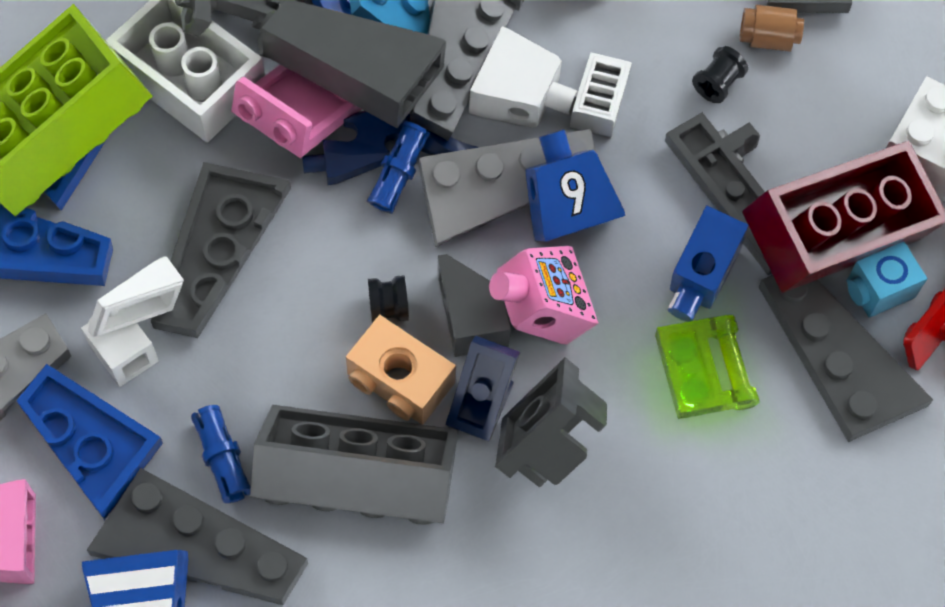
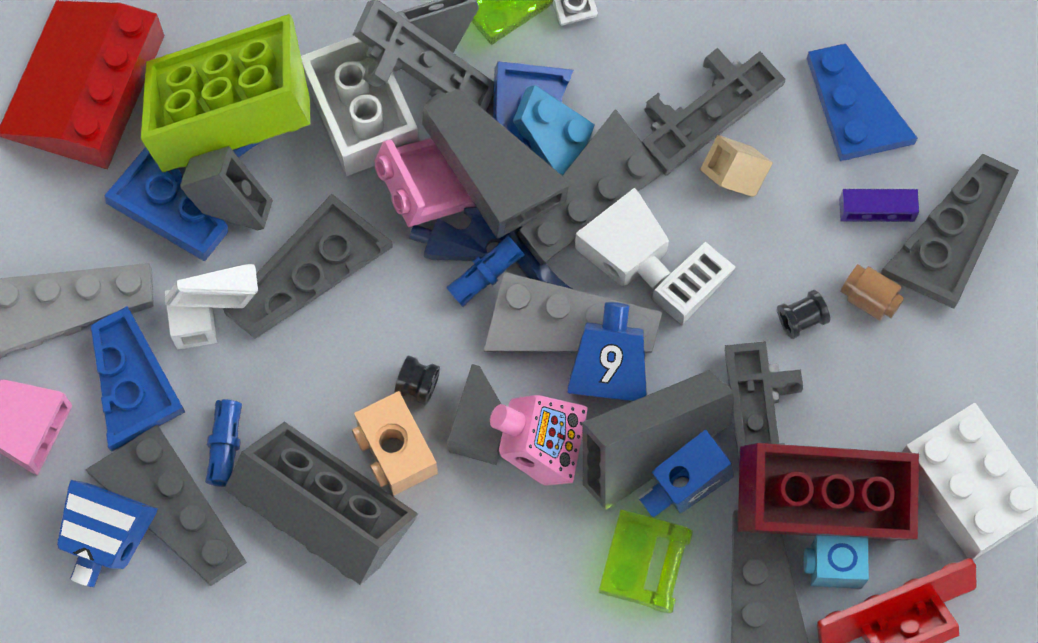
camera: 30 degrees right, 5 degrees up
dark blue slope [445,336,520,441] -> none
dark grey panel [495,357,607,487] -> none
none -> dark grey slope [180,146,273,231]
none -> dark grey slope [582,370,734,509]

